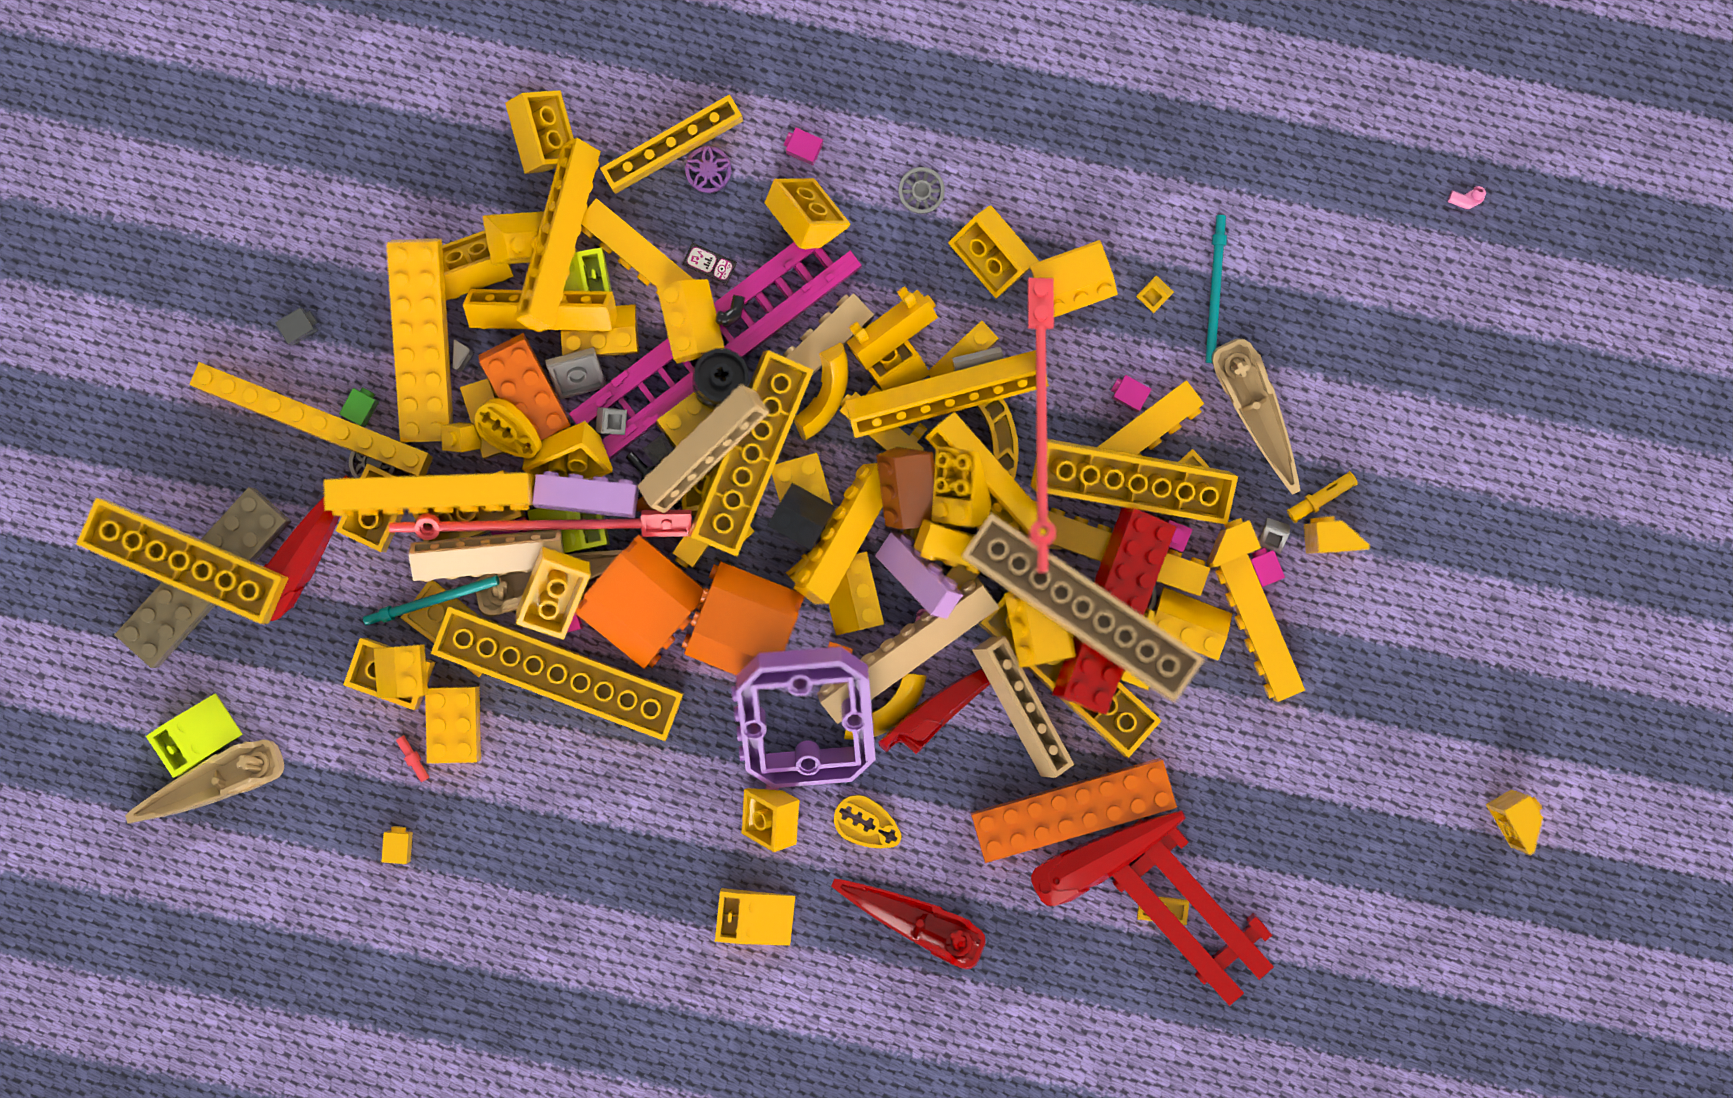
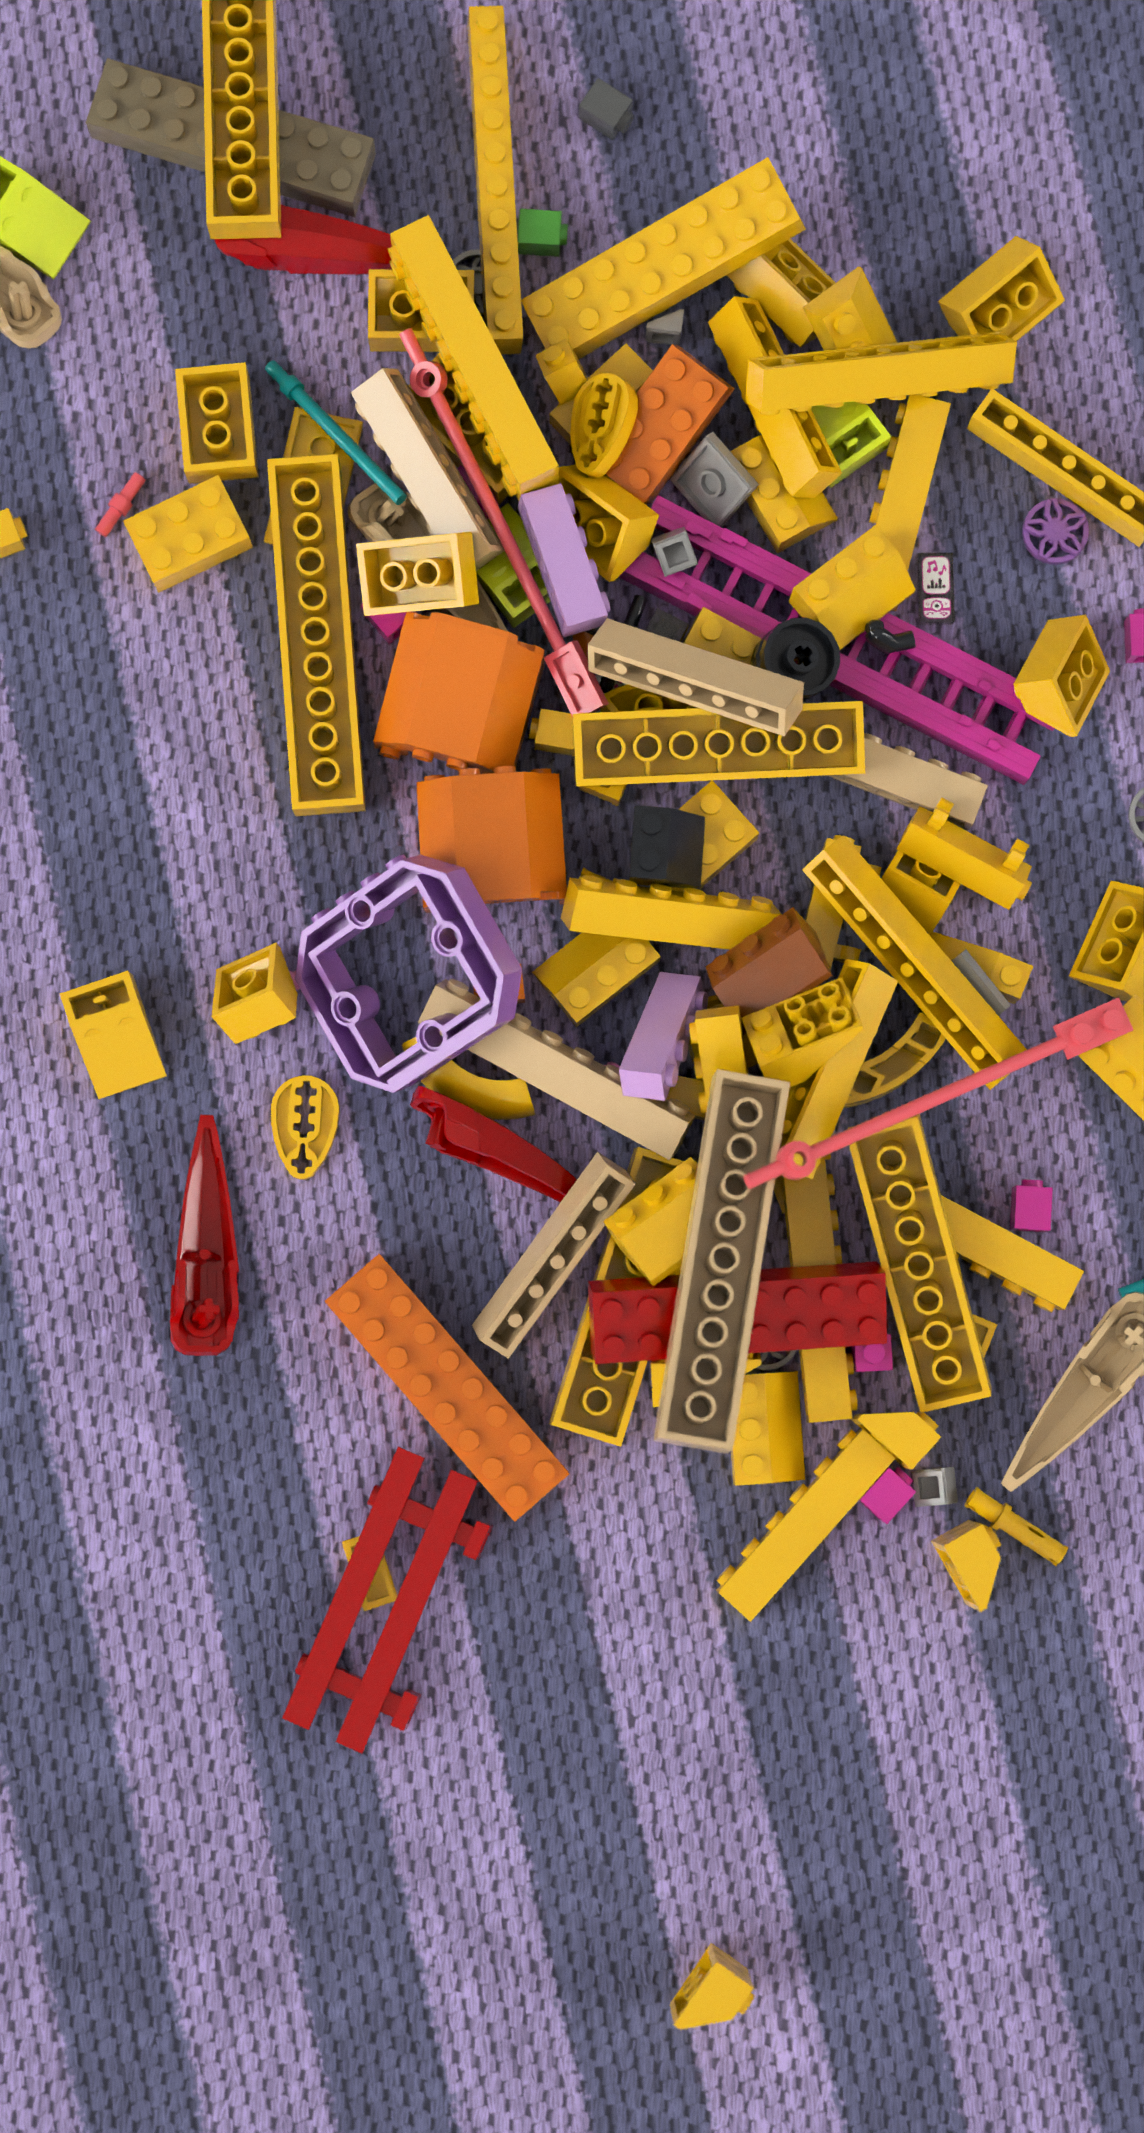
camera: 65 degrees right, 5 degrees down
yellow slope [374,645,428,698] -> none
yellow brick [793,342,849,441] -> none
red piece [1031,810,1186,906] -> none

